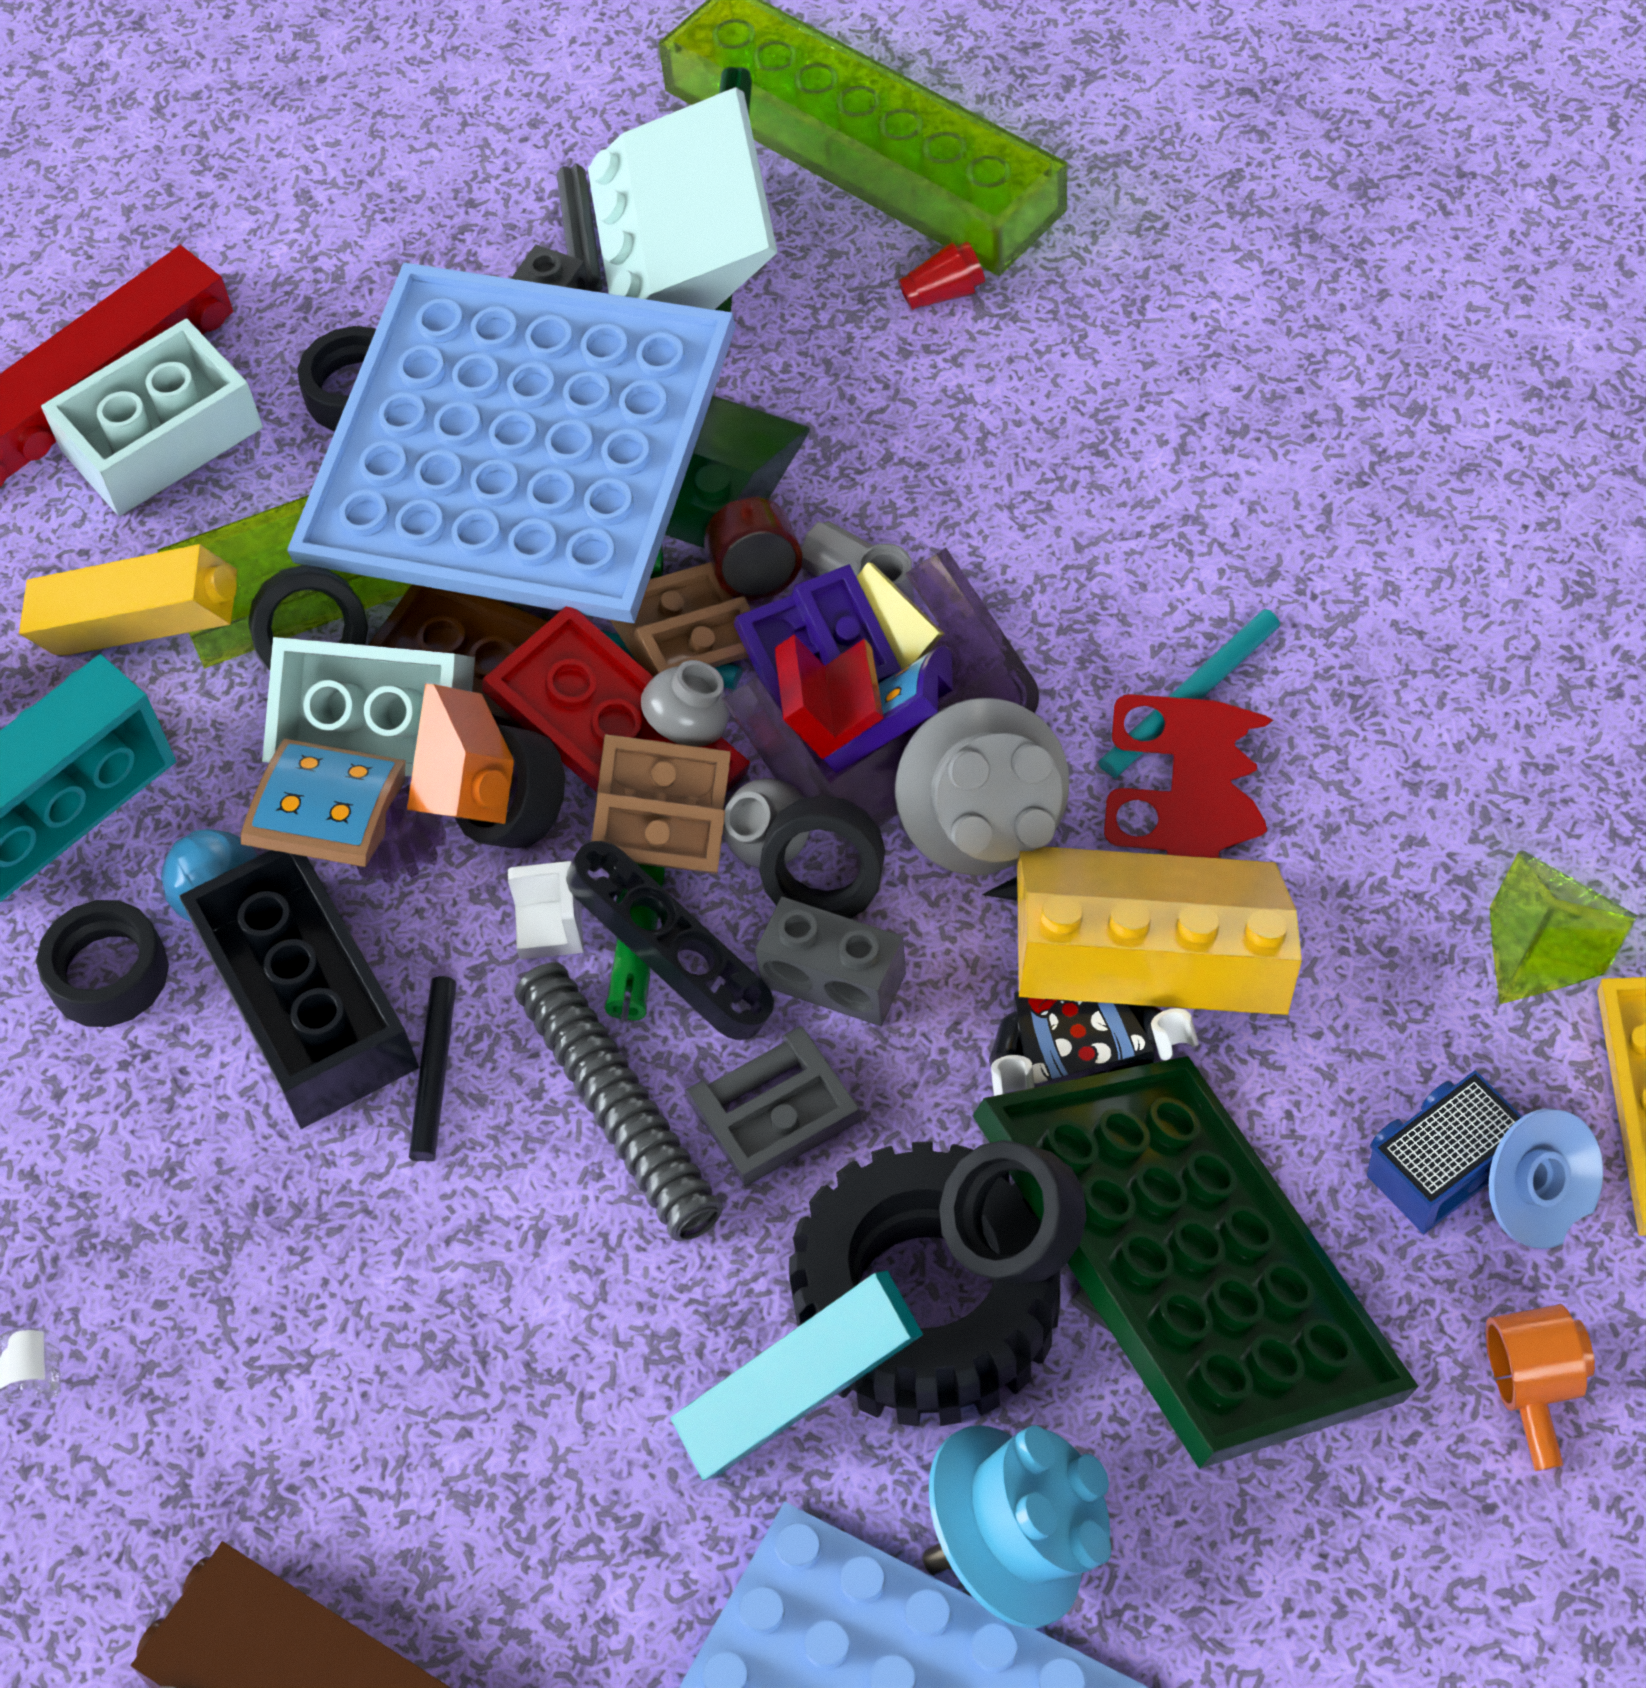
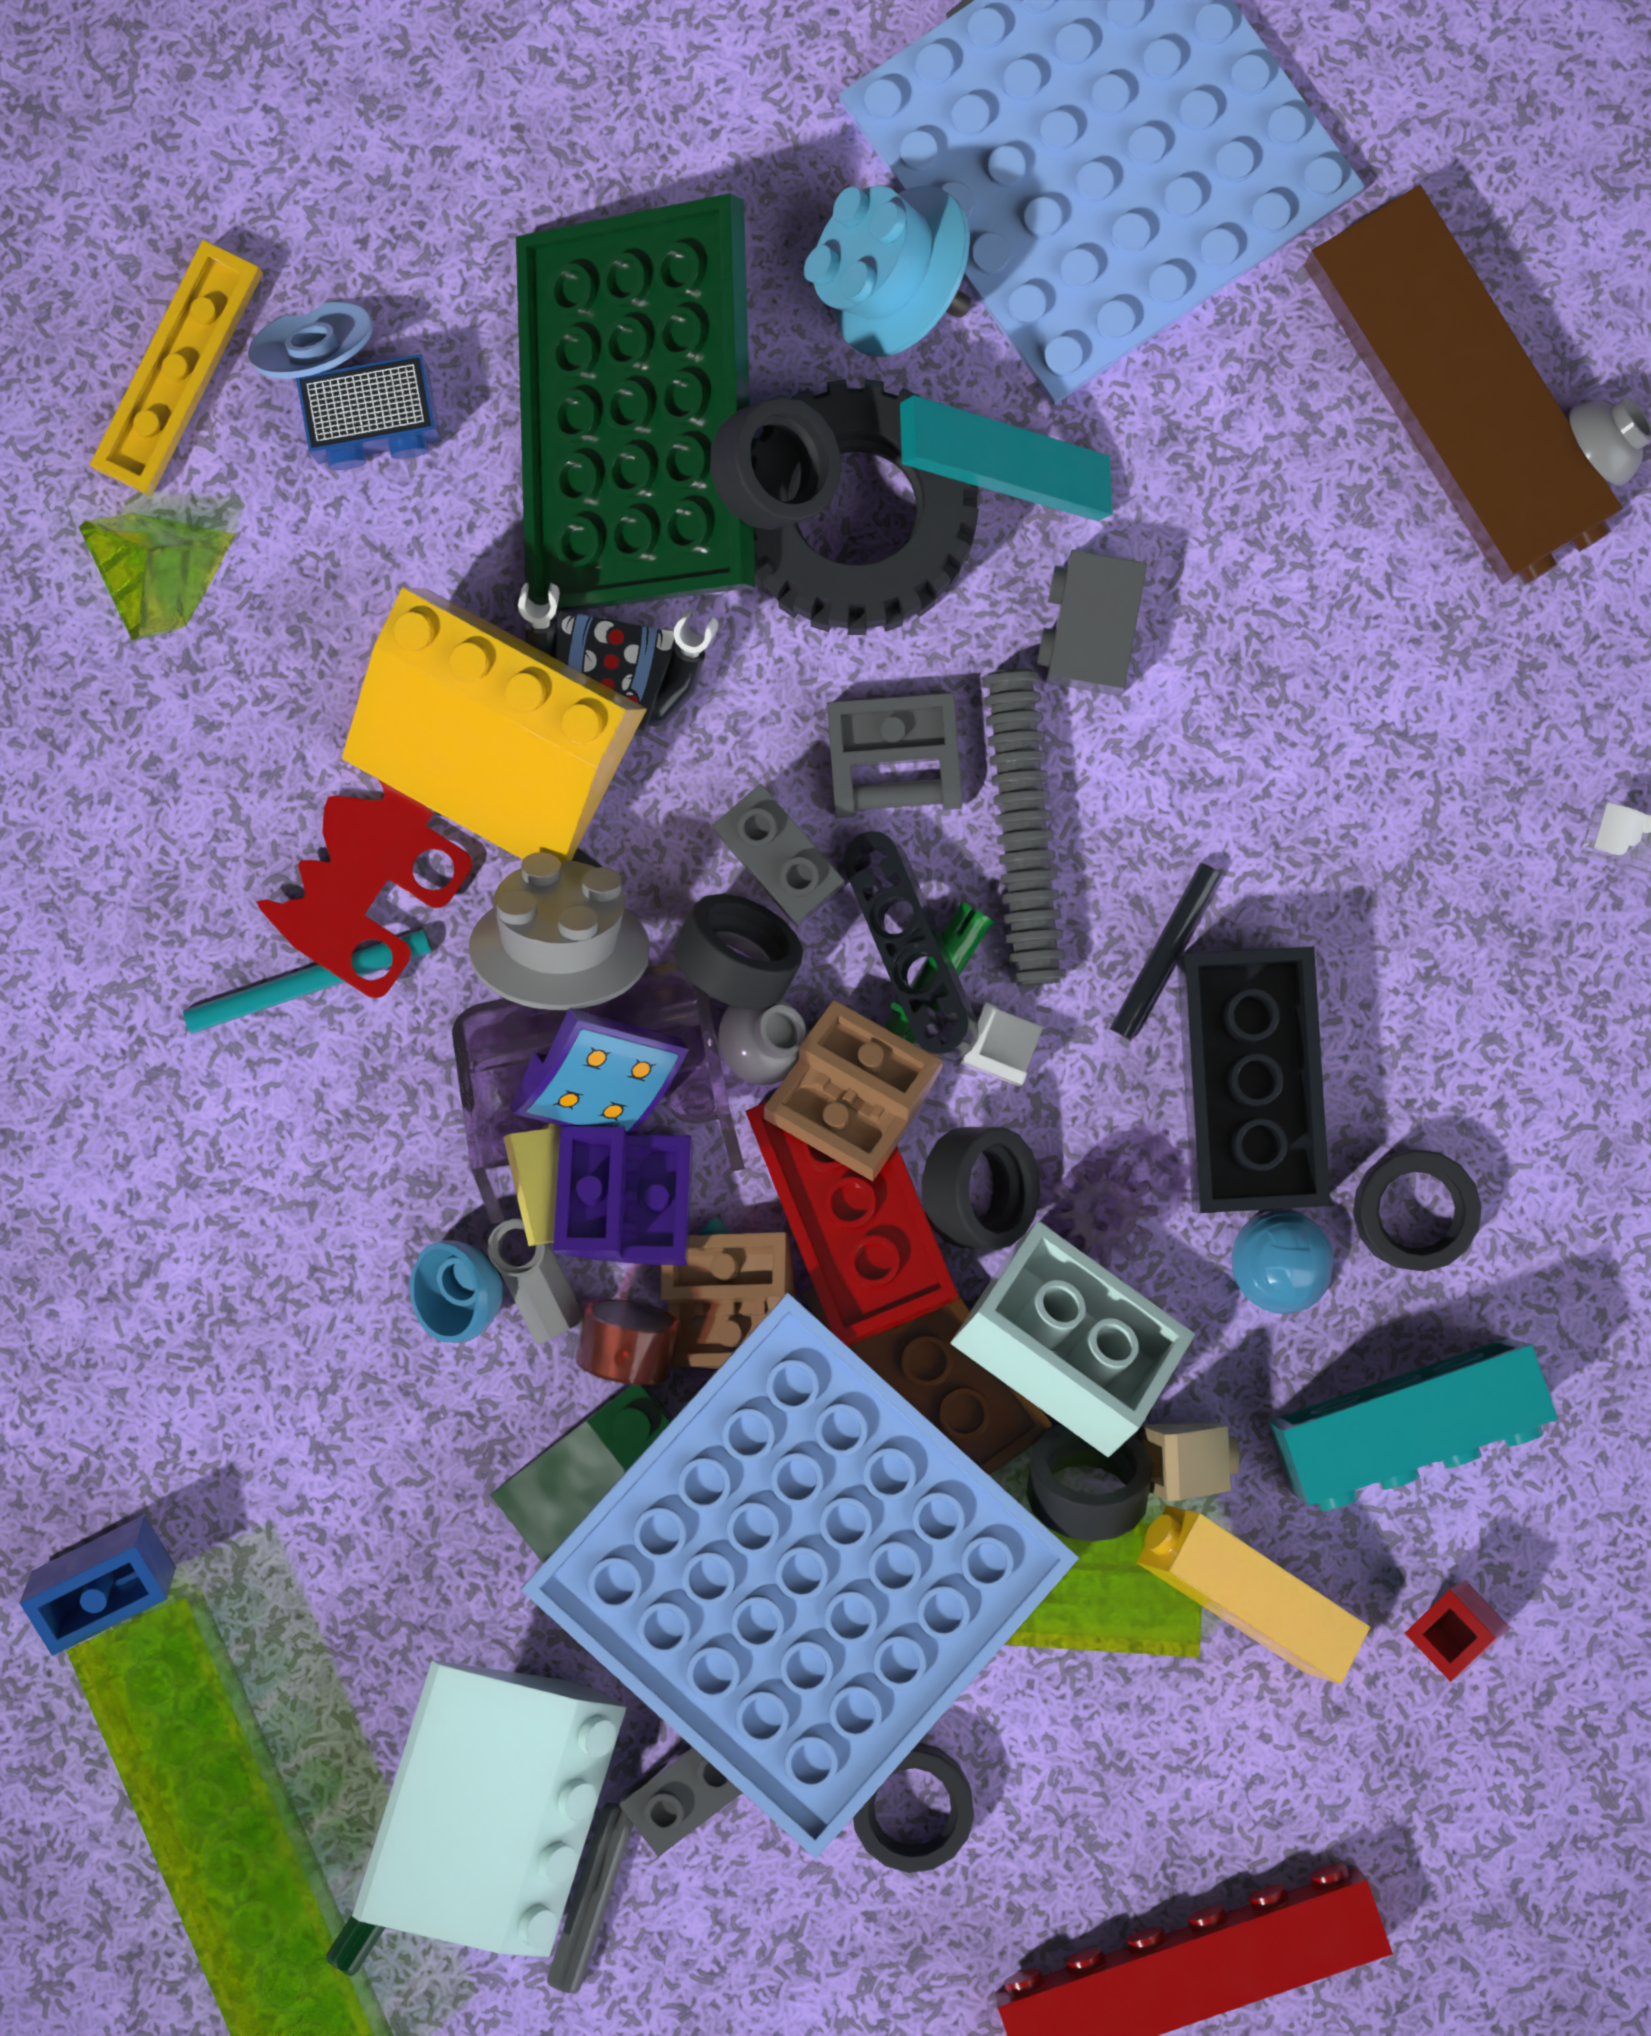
camera: 155 degrees left, 30 degrees up
light aqua brick [41,318,263,517] -> none
slope [241,739,406,867] -> none
orange slope [407,683,514,824] -> none
light grey piece [641,660,729,747] -> none
red panel [775,635,884,759] -> none
red cone [898,241,986,310] -> none
orange piece [1485,1304,1595,1472] -> none
none -> blue brick [19,1515,176,1656]
none -> dark azure piece [410,1240,504,1343]
none -> dark grey brick [1036,550,1147,697]
none -> tan slope [1139,1422,1239,1501]

